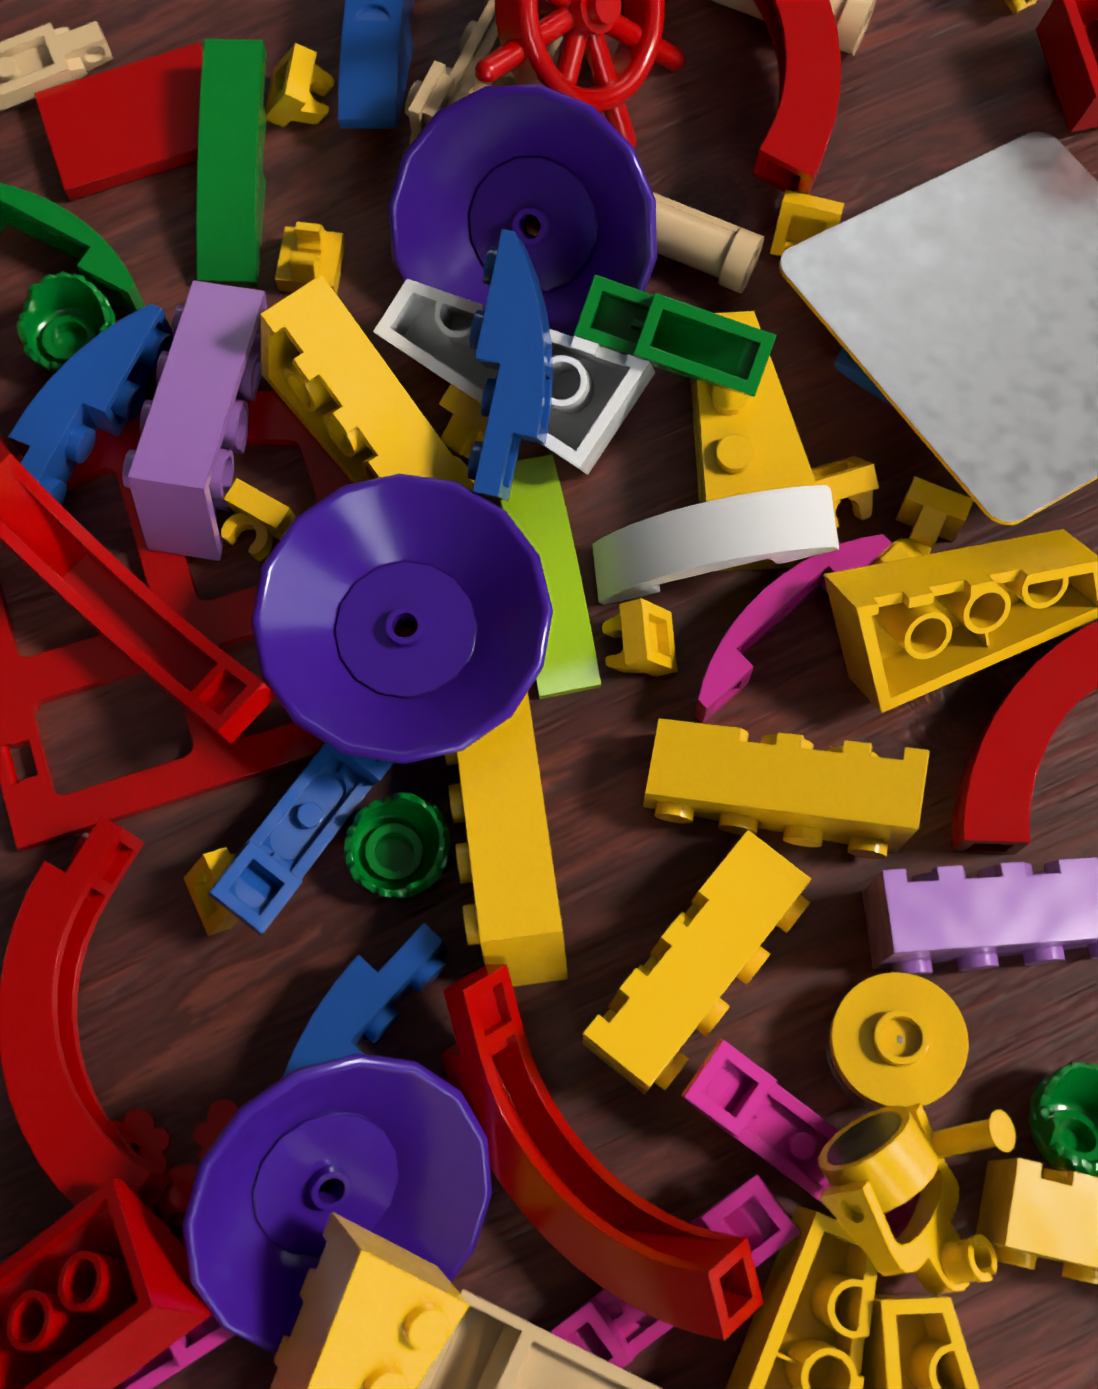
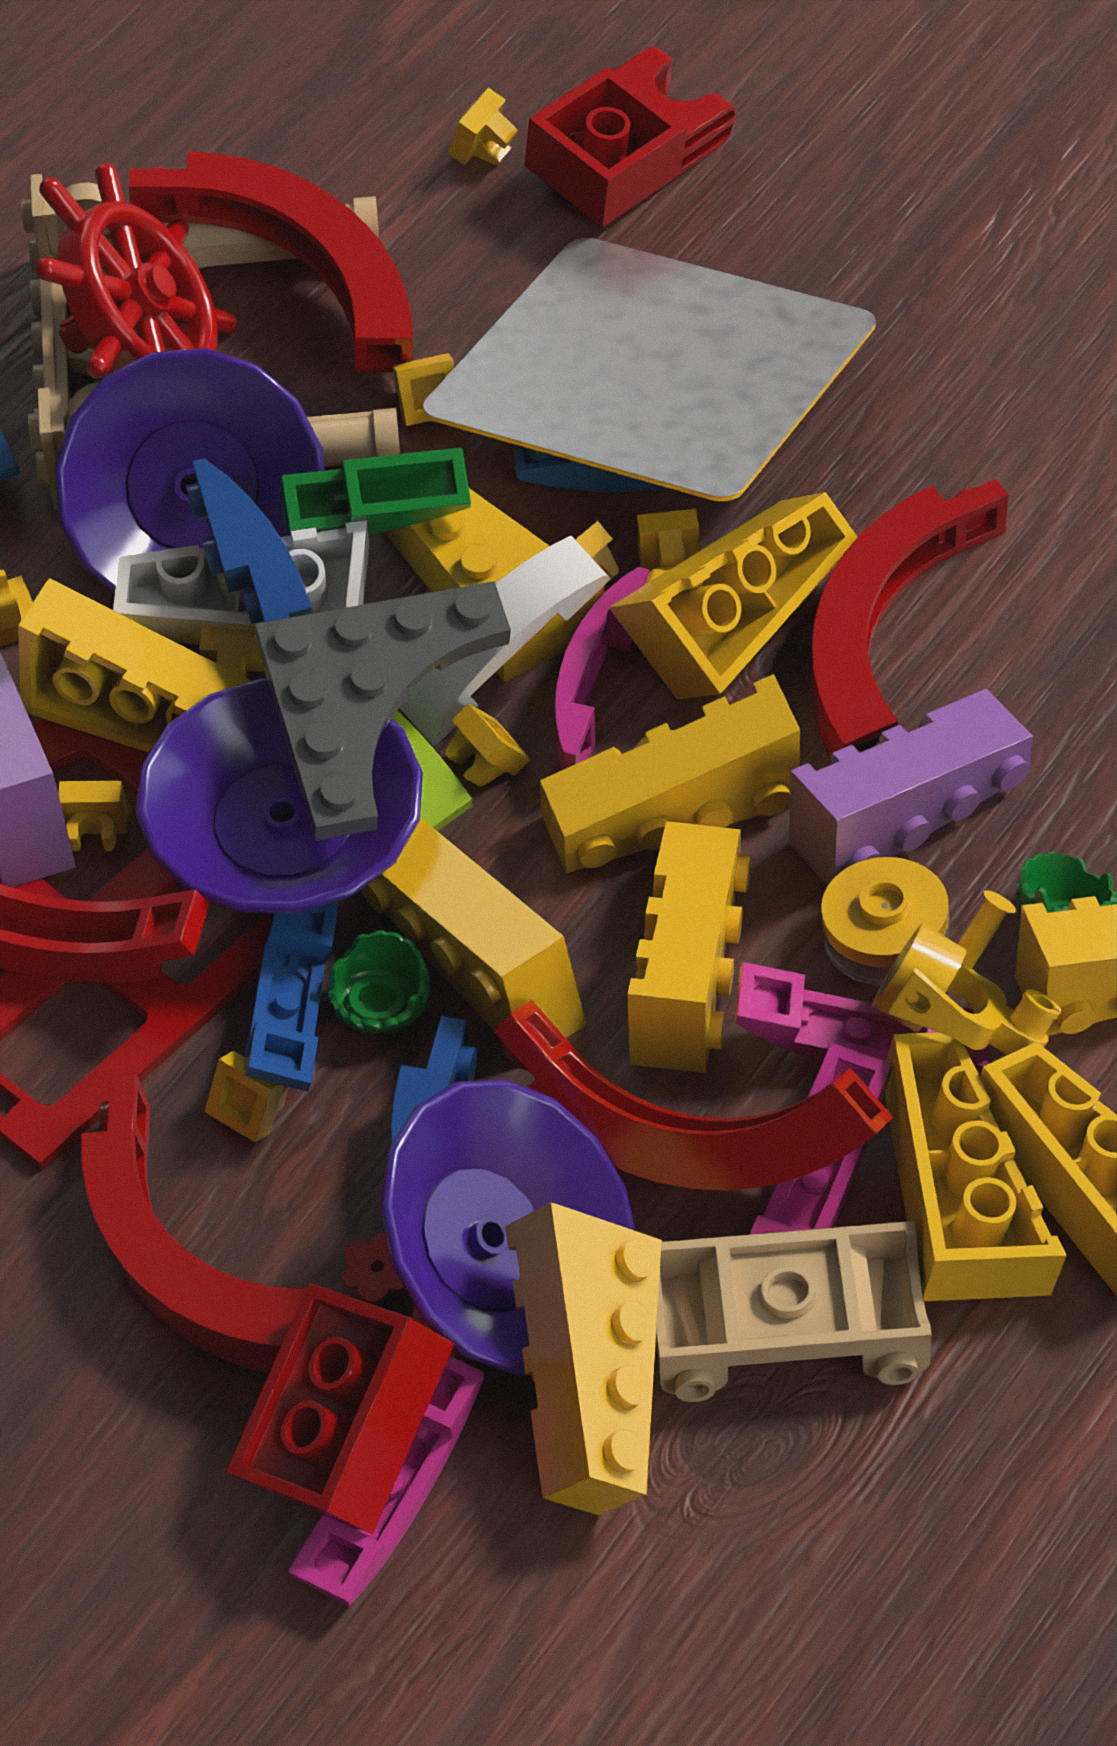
camera: 30 degrees left, 20 degrees down
none -> dark grey plate [254,581,511,841]

